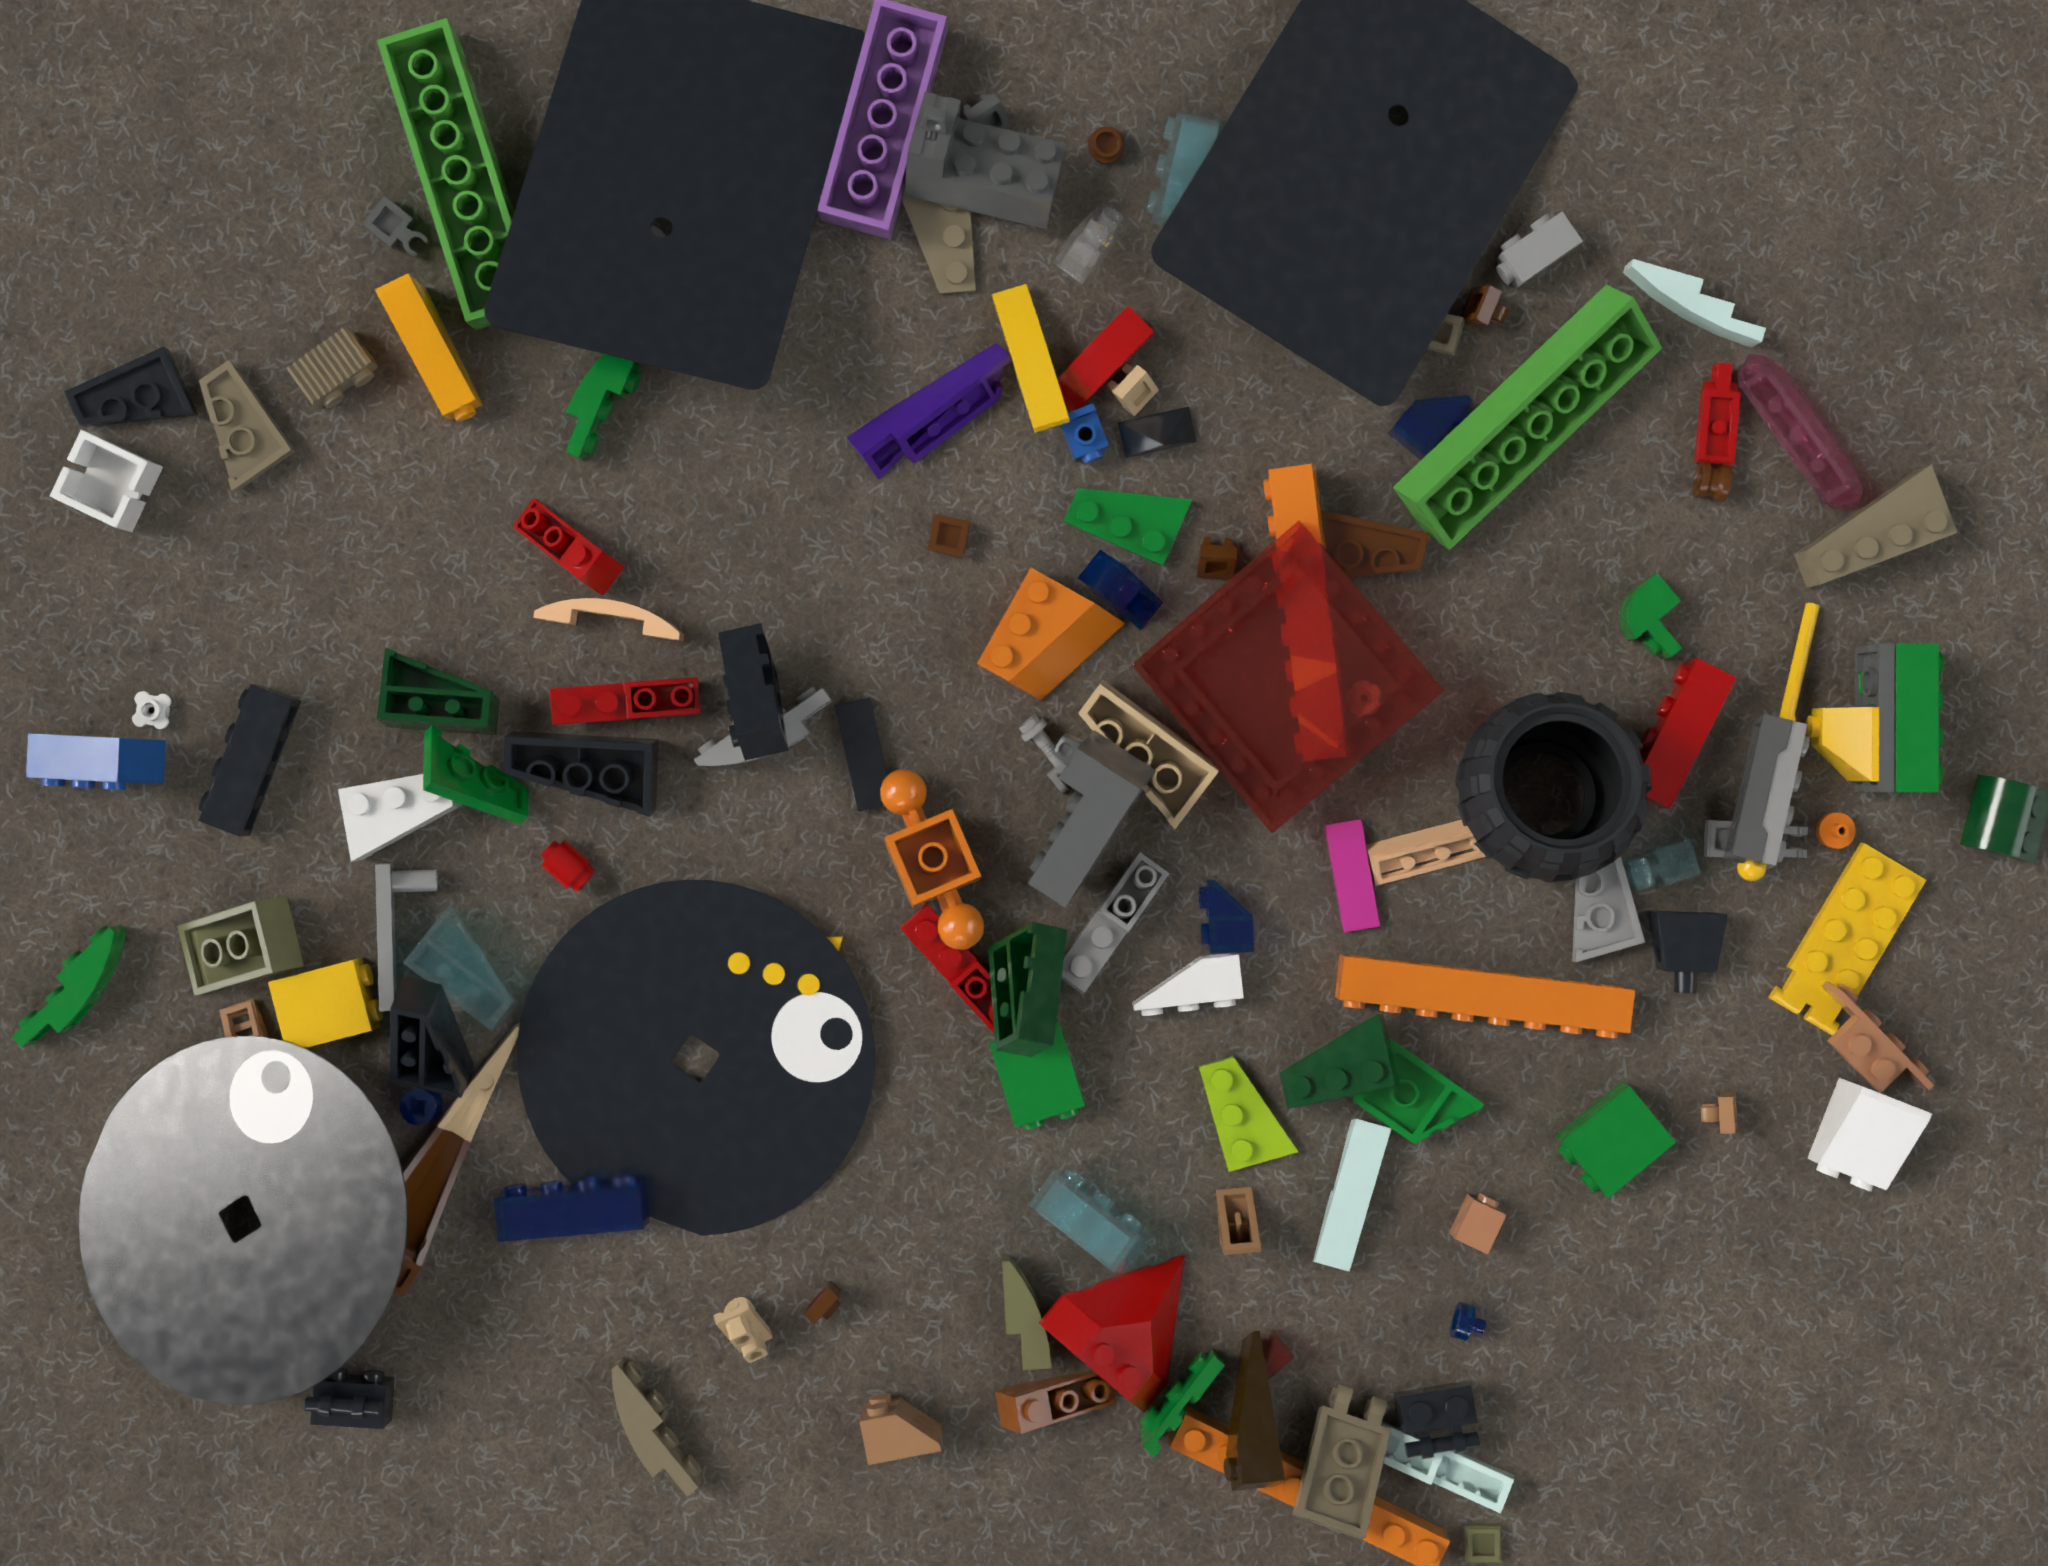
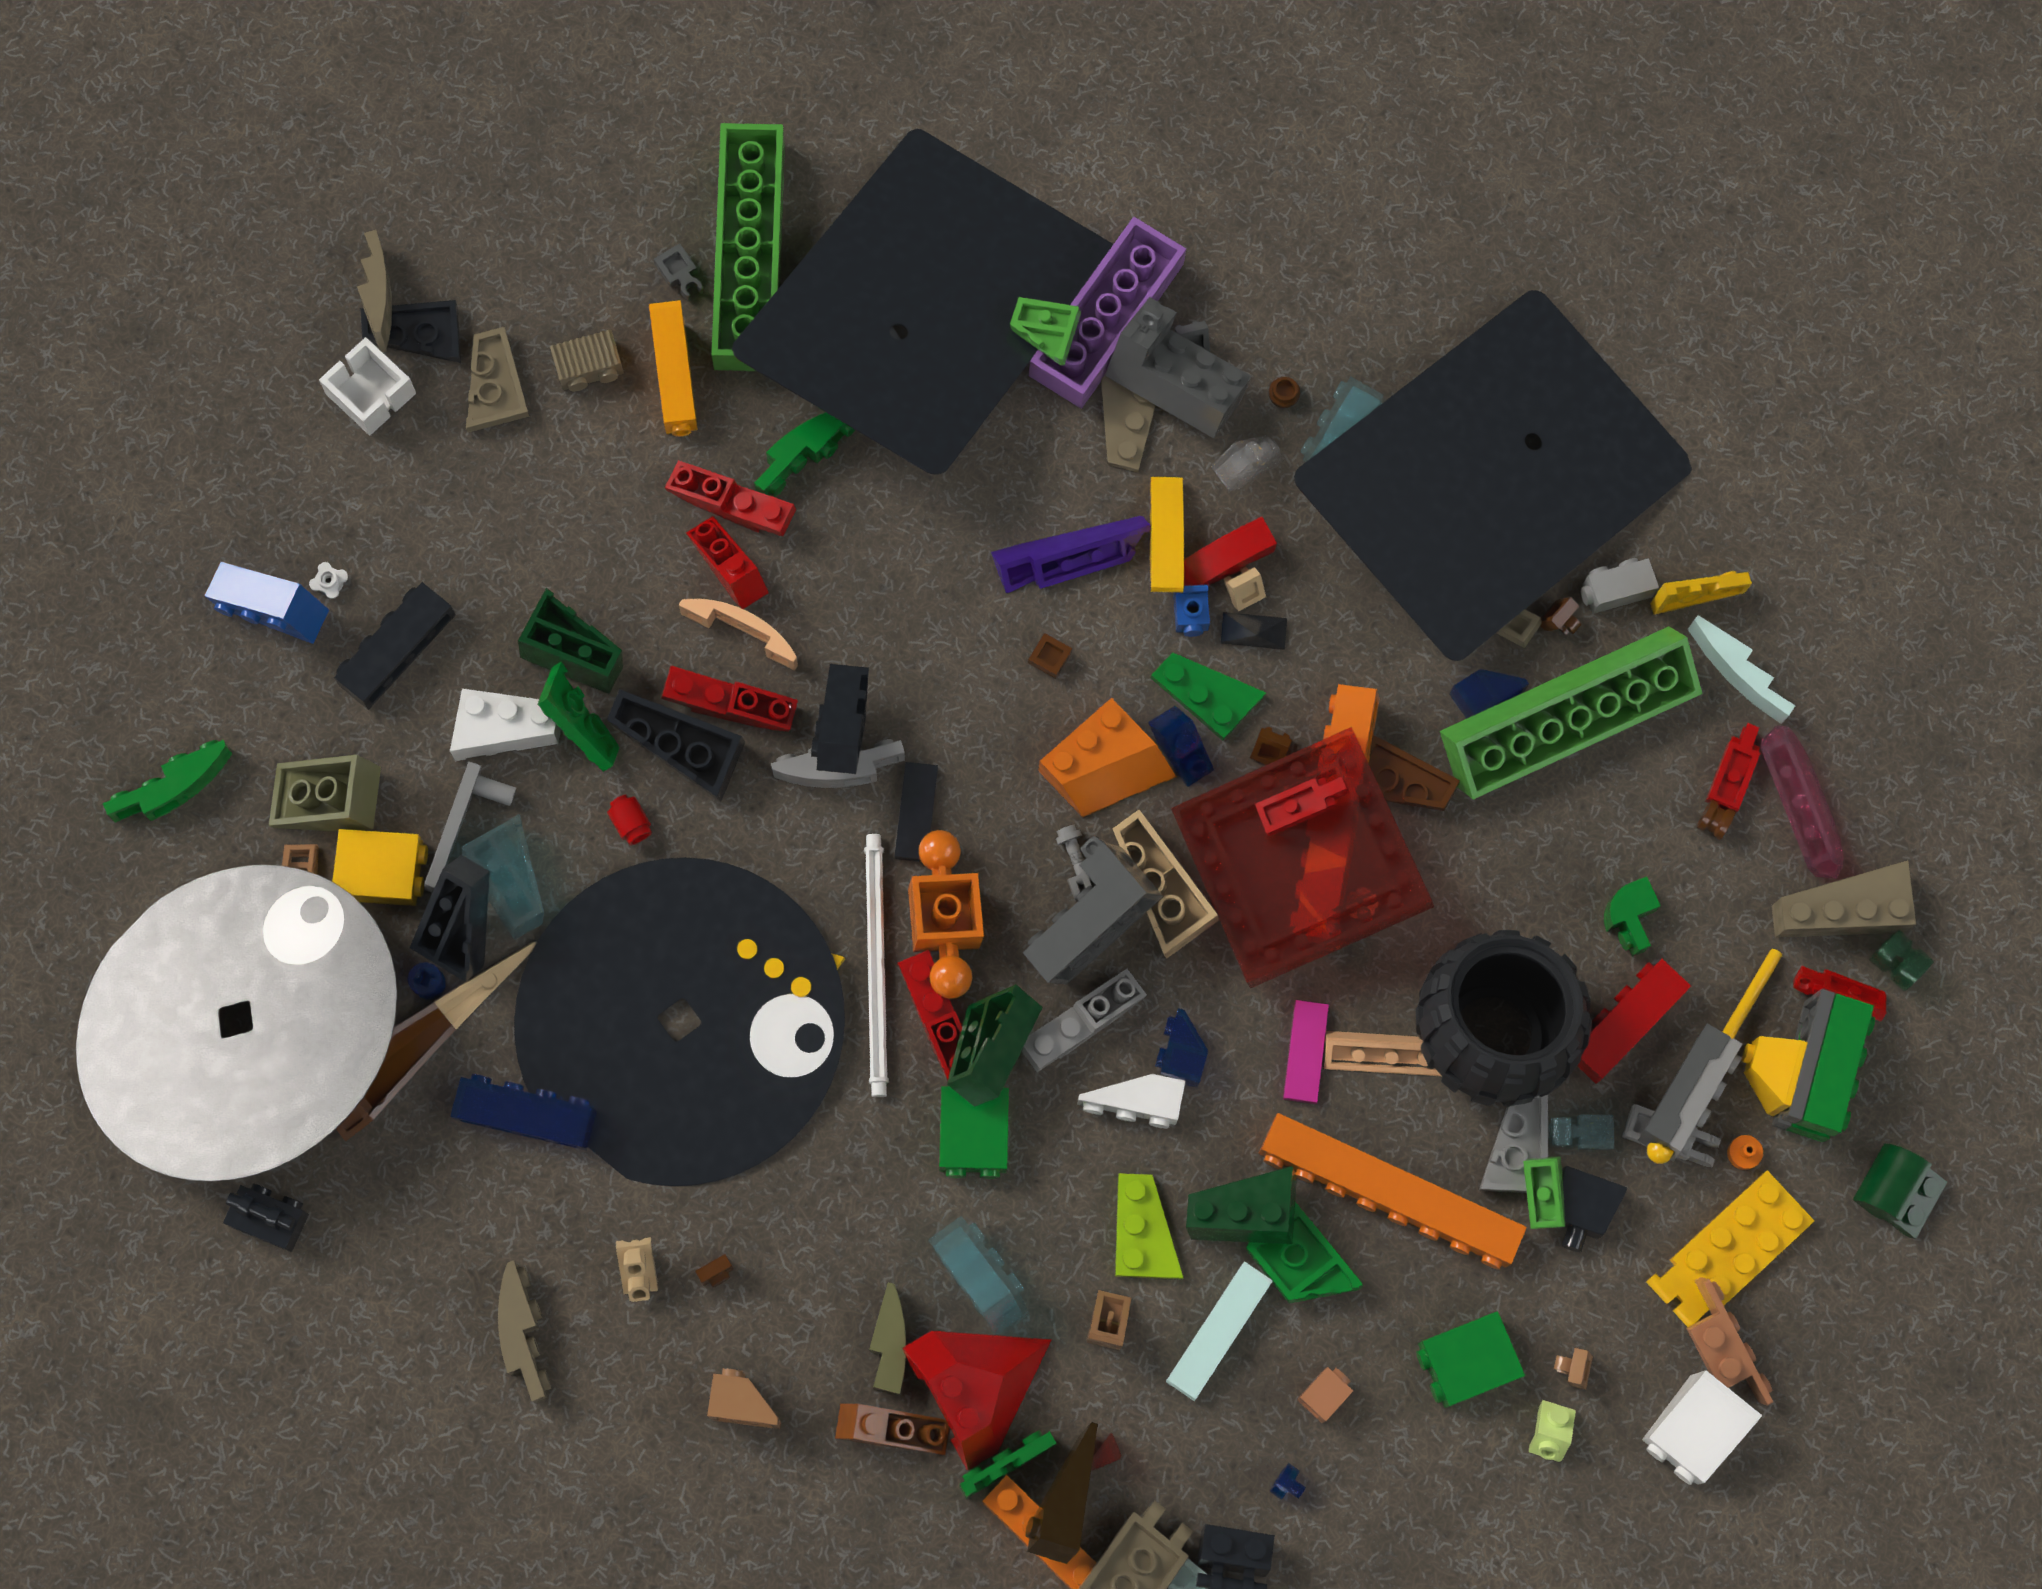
camera: 10 degrees right, 15 degrees down
none -> dark tan slope [357,230,392,353]
none -> red slope [665,460,797,537]
none -> white piece [864,834,889,1097]
none -> bright green wing [1010,297,1081,366]
none -> red hinge [1255,777,1350,836]
none -> bright green slope [1523,1156,1565,1229]
none -> yellowish green bracket [1529,1400,1576,1462]
none -> yellow wing [1650,571,1752,615]
none -> red hinge [1793,966,1887,1021]
none -> clear green wheel [1869,929,1934,991]

